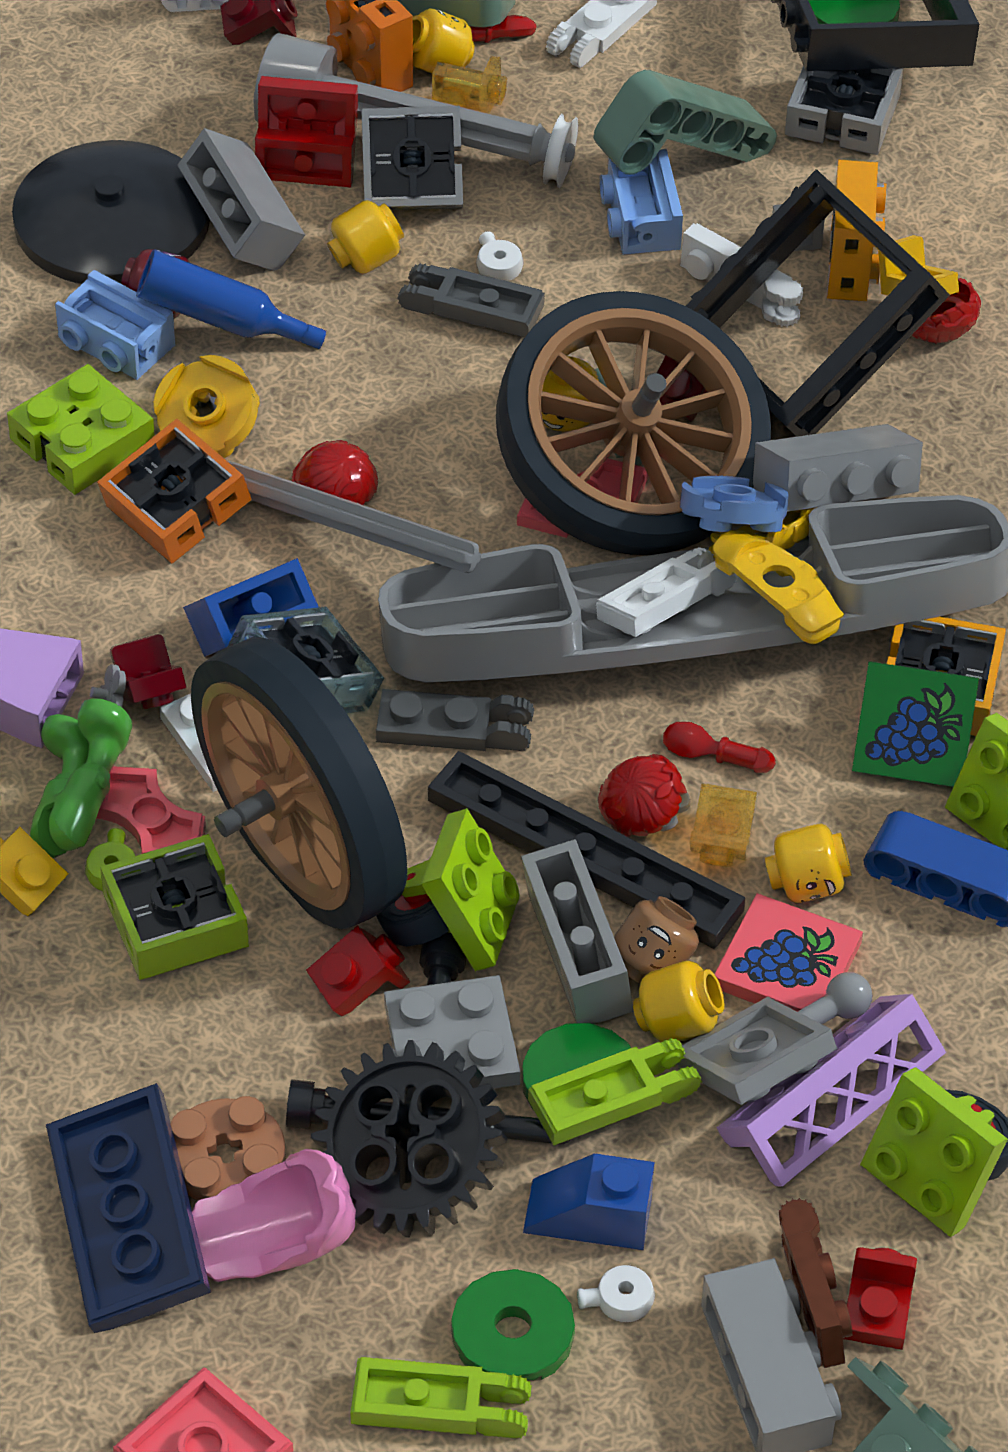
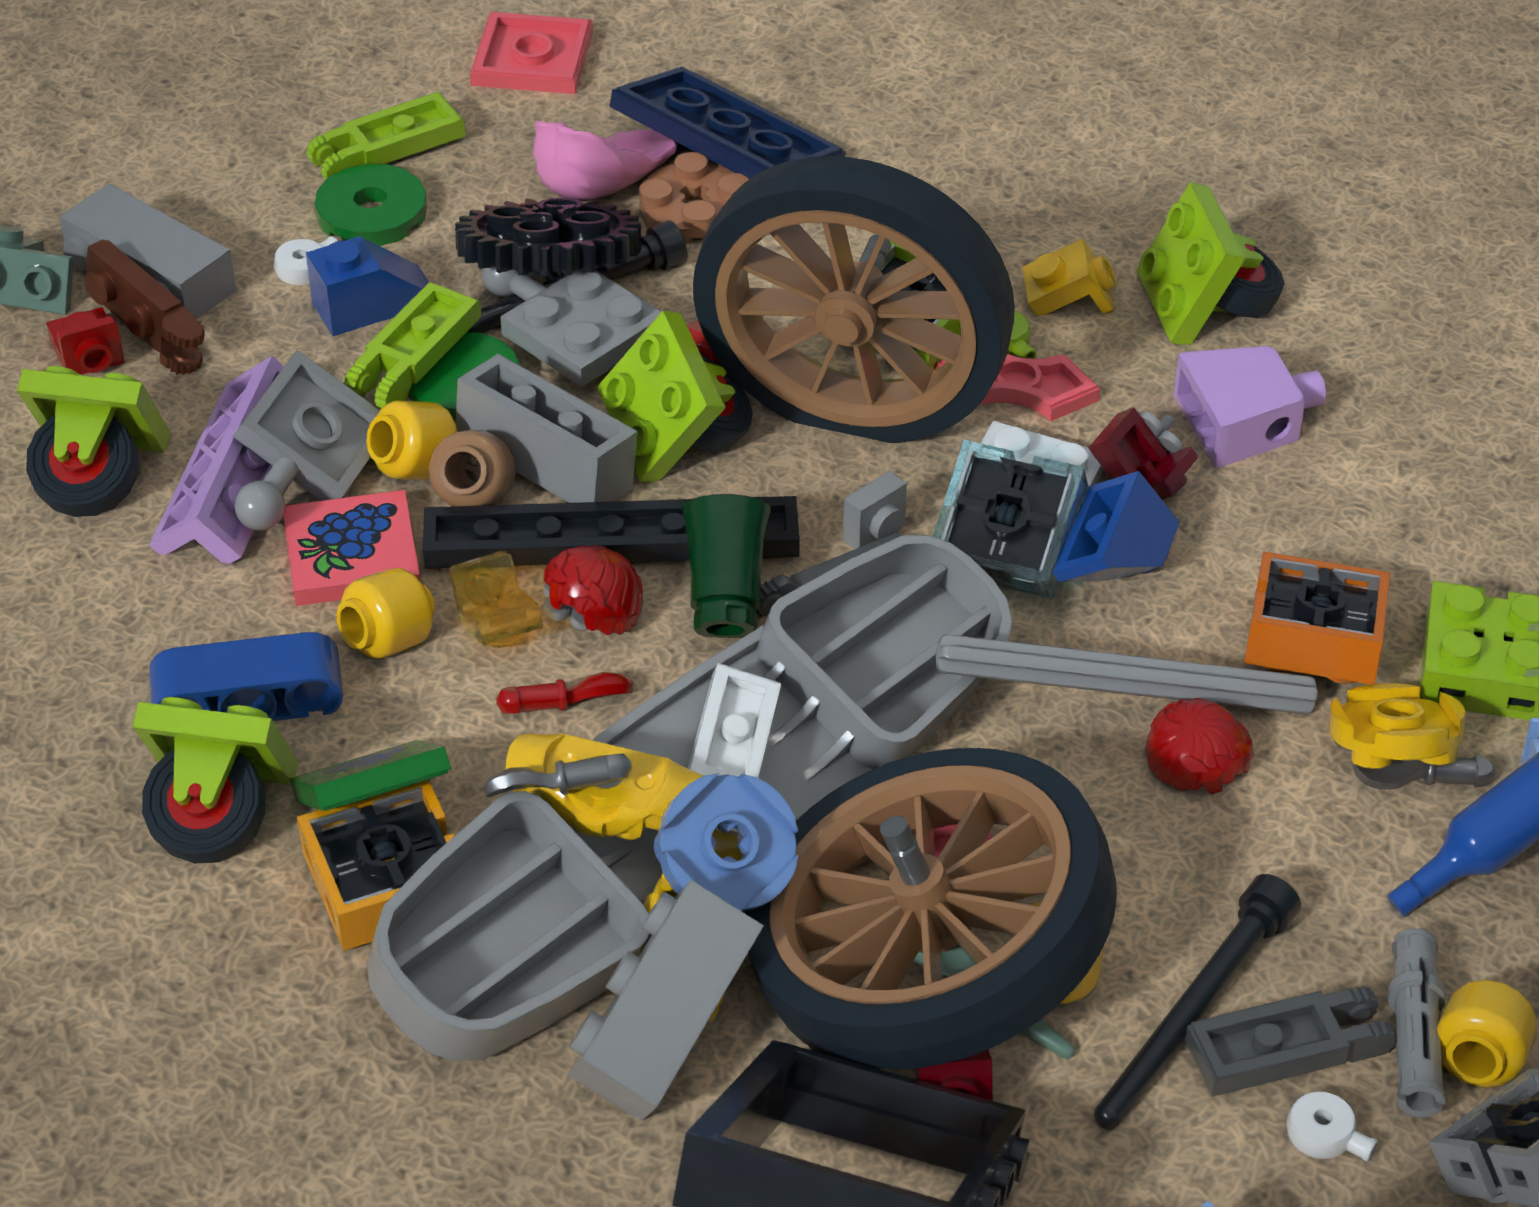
camera: 145 degrees right, 5 degrees down
bright green piece [30,698,132,858] -> none
none -> flat silver piece [483,753,632,797]
none -> dark green plant [682,494,771,638]
none -> light grey plate [843,471,907,549]
none -> black piece [1094,874,1301,1129]
none -> light grey pin [1388,928,1446,1118]

